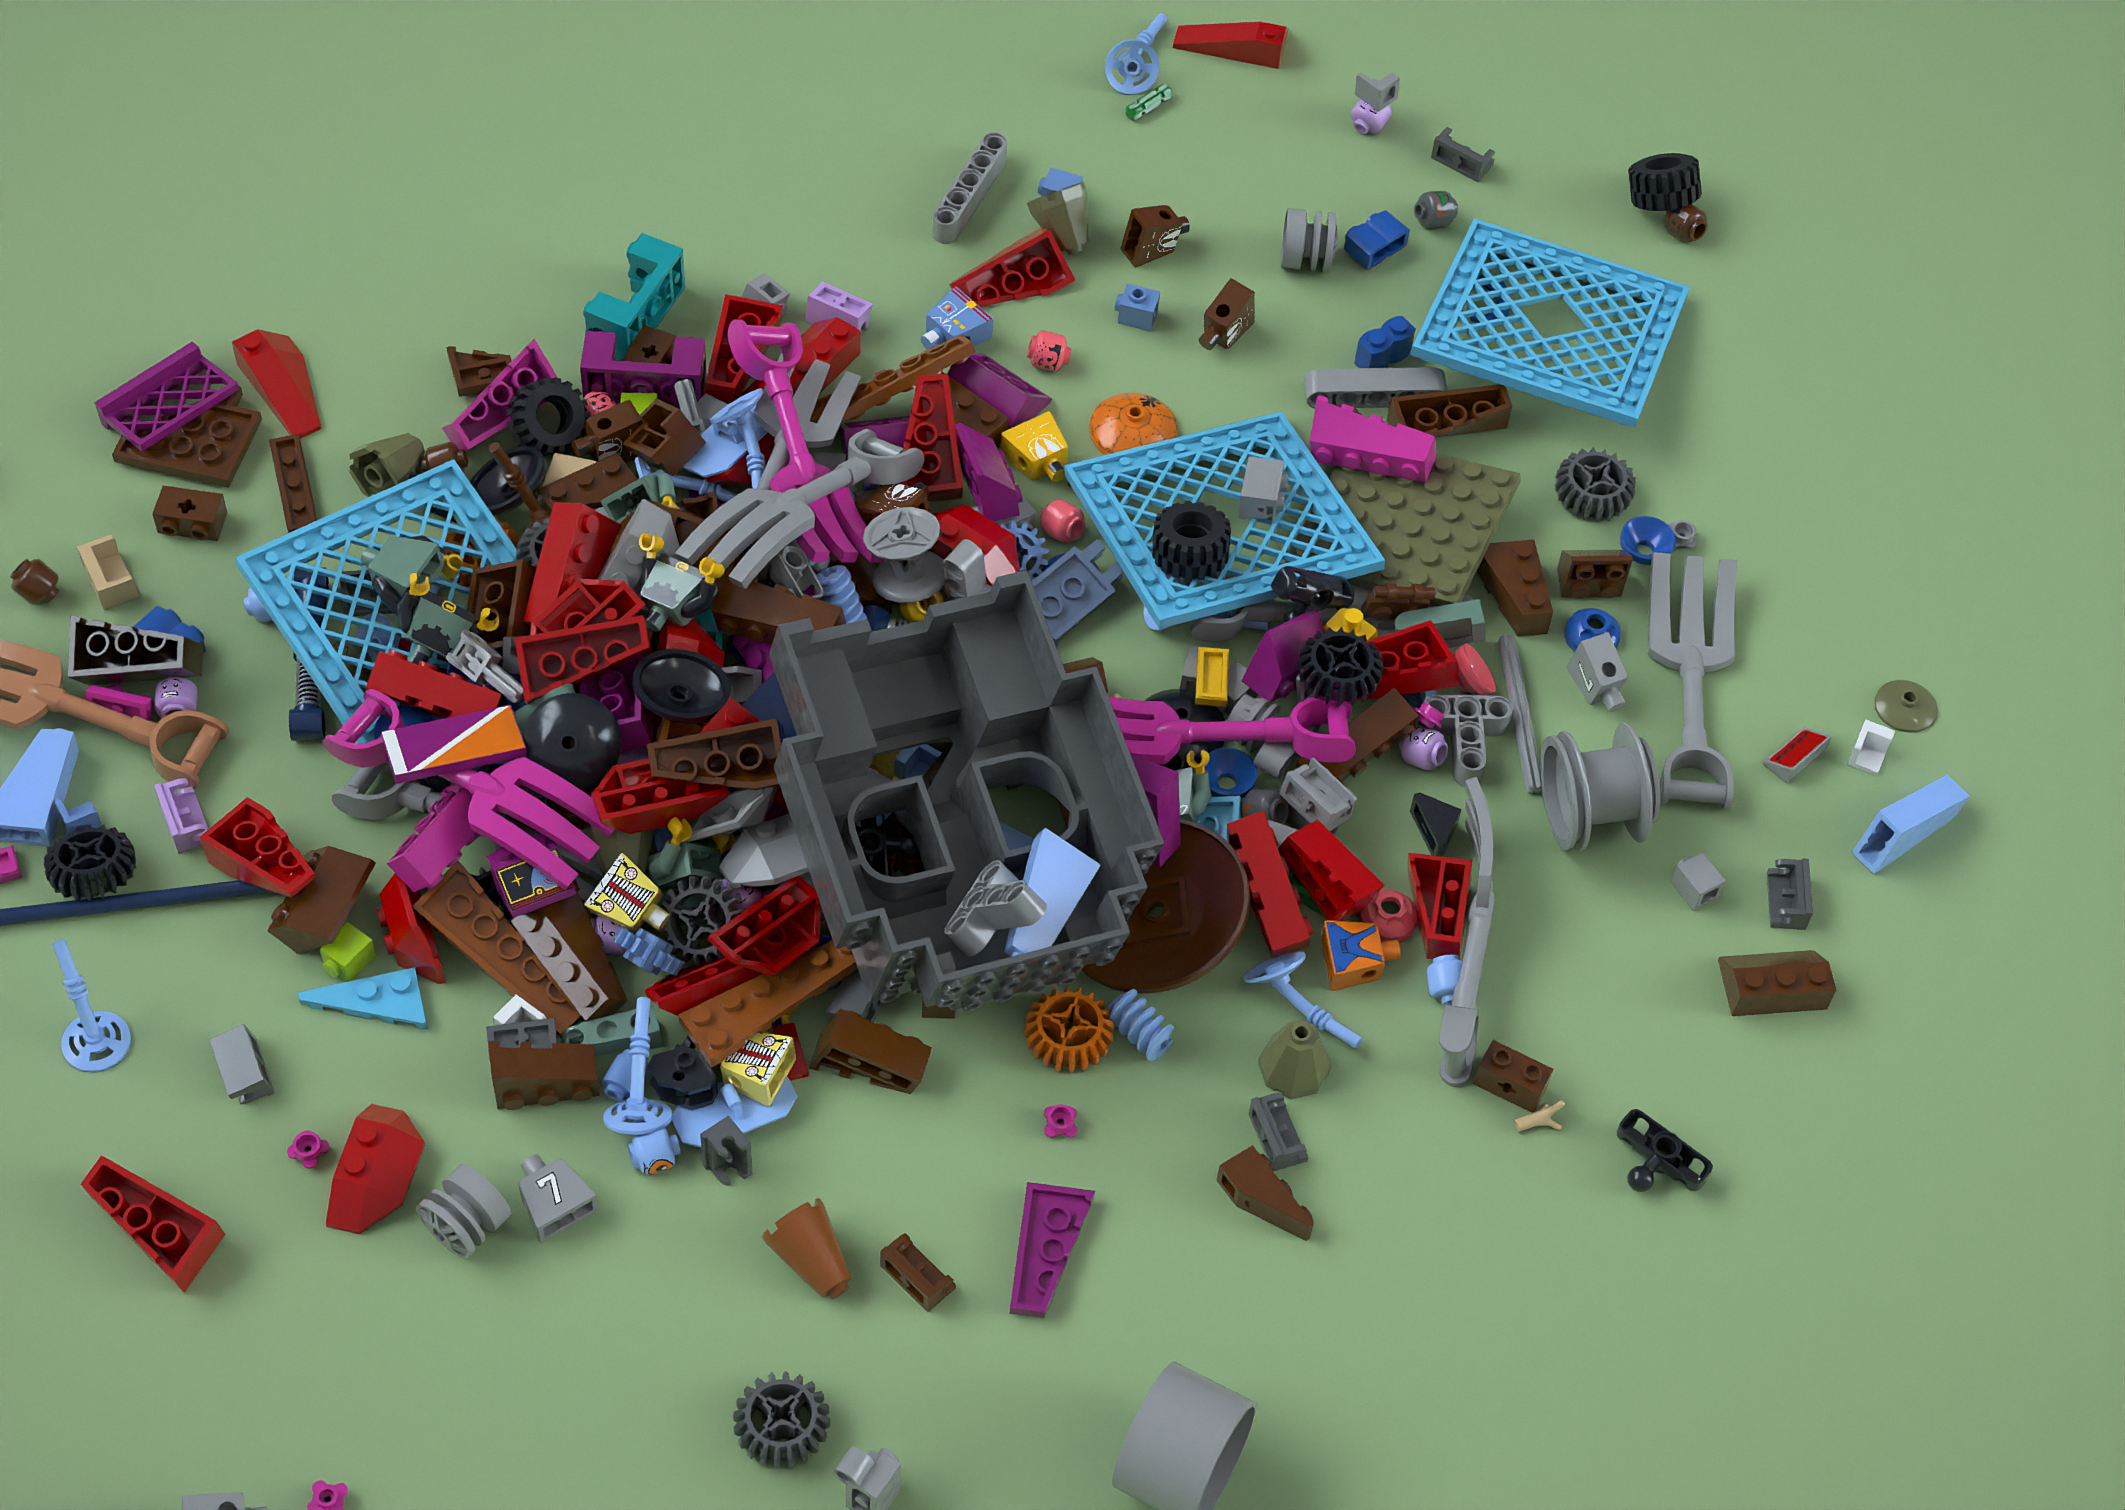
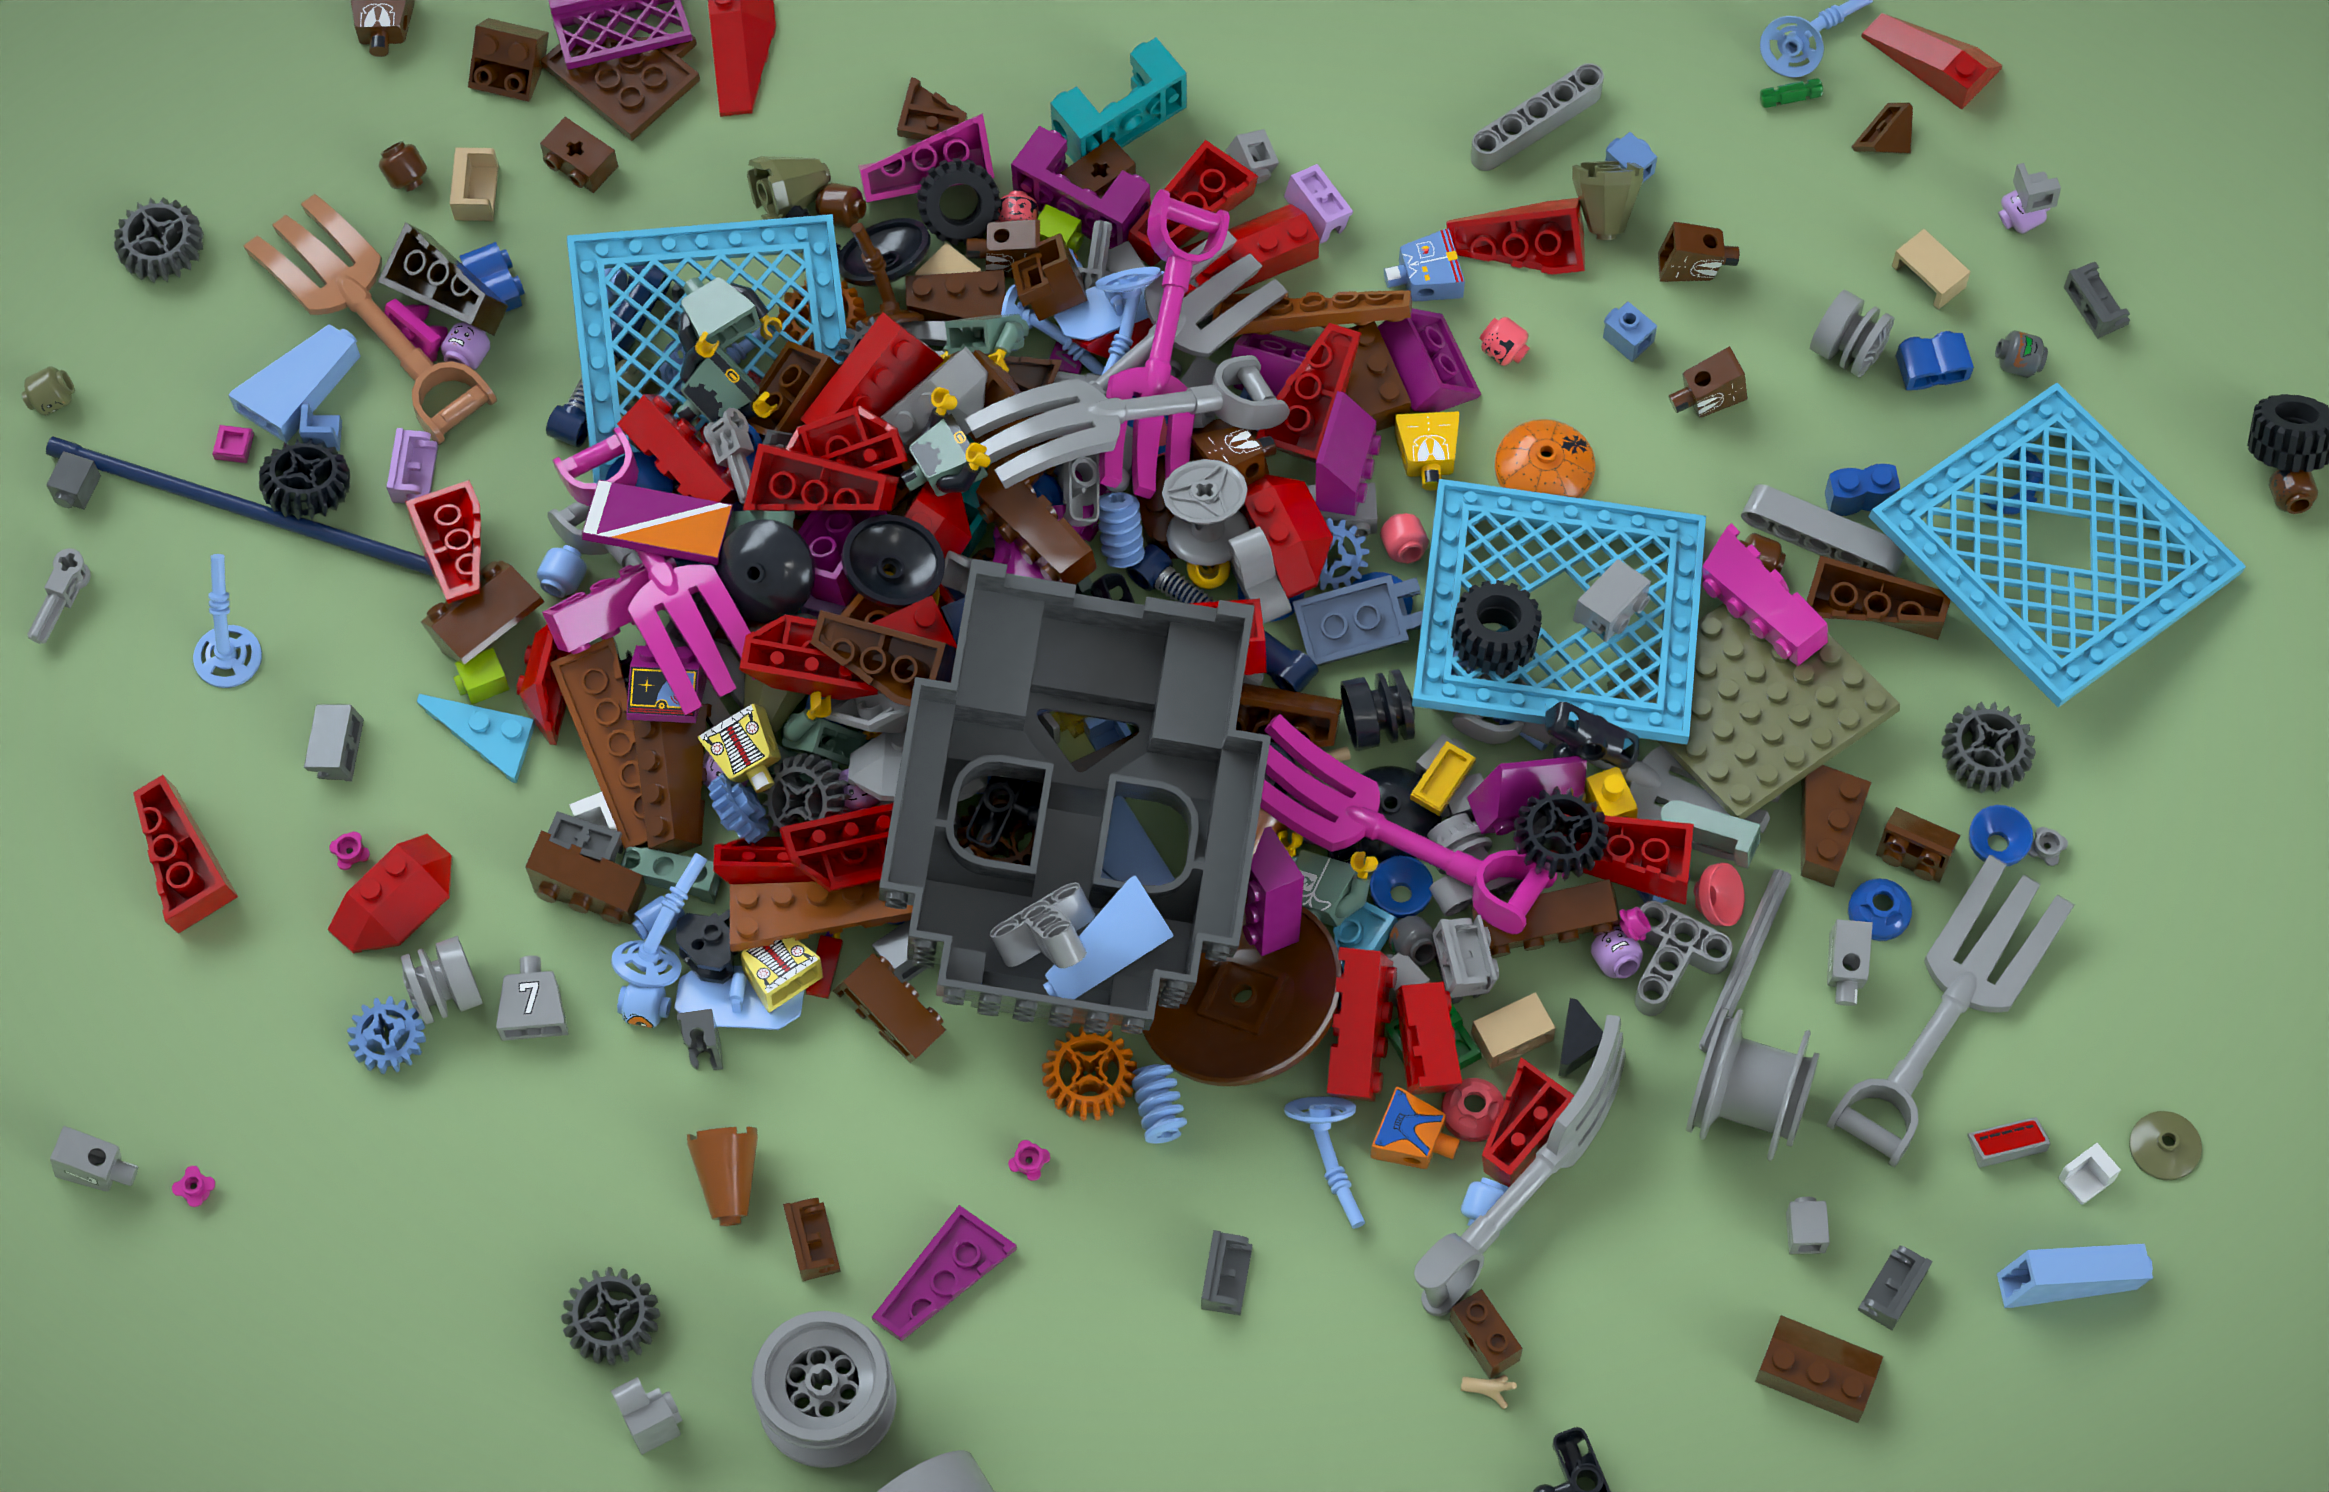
camera: 35 degrees right, 10 degrees up
reddish brown tile [269,434,317,533] -> none
reddish brown slope [1216,1145,1314,1241] -> none
olive cone [1258,1020,1331,1099] -> none
reddish brown plate [1361,583,1436,621] -> none
none -> medium blue gear [347,996,426,1074]
none -> reddish brown slope [468,18,549,102]
none -> light blue head [537,545,587,598]
none -> light grey wheel [751,1311,897,1468]
none -> black wheel [1340,669,1415,751]
none -> tan panel [1471,992,1556,1069]
none -> reddish brown slope [1851,102,1913,153]
none -> tan panel [1892,229,1971,310]

